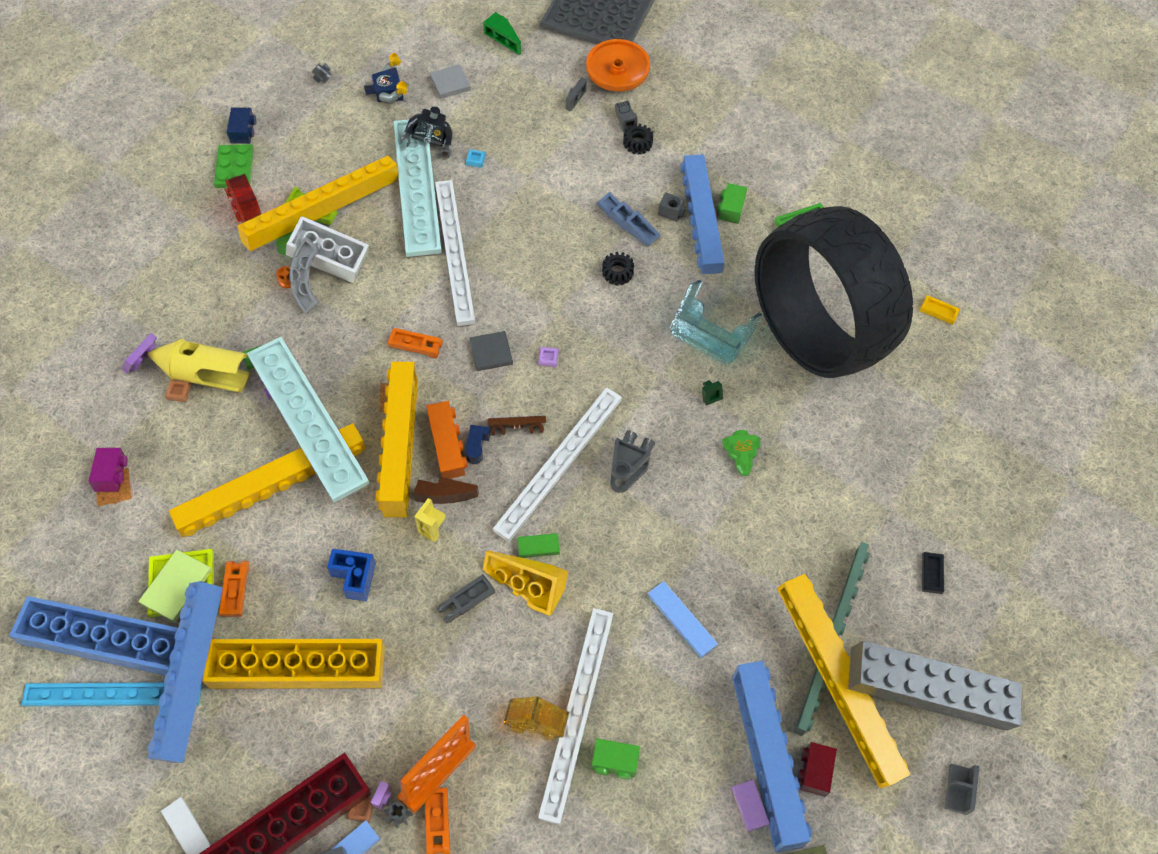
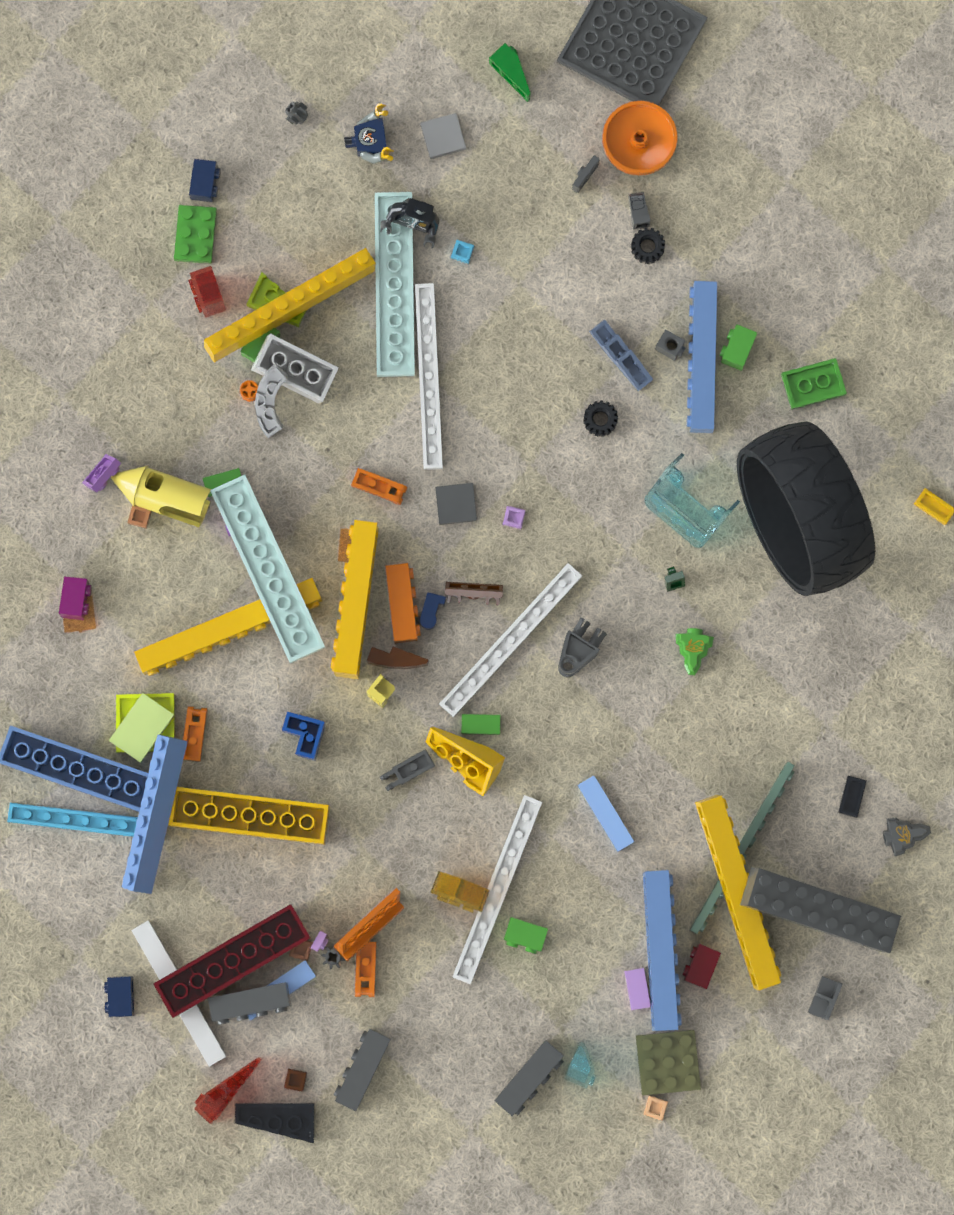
camera: 10 degrees right, 20 degrees up
none -> dark grey rock [883,817,931,857]

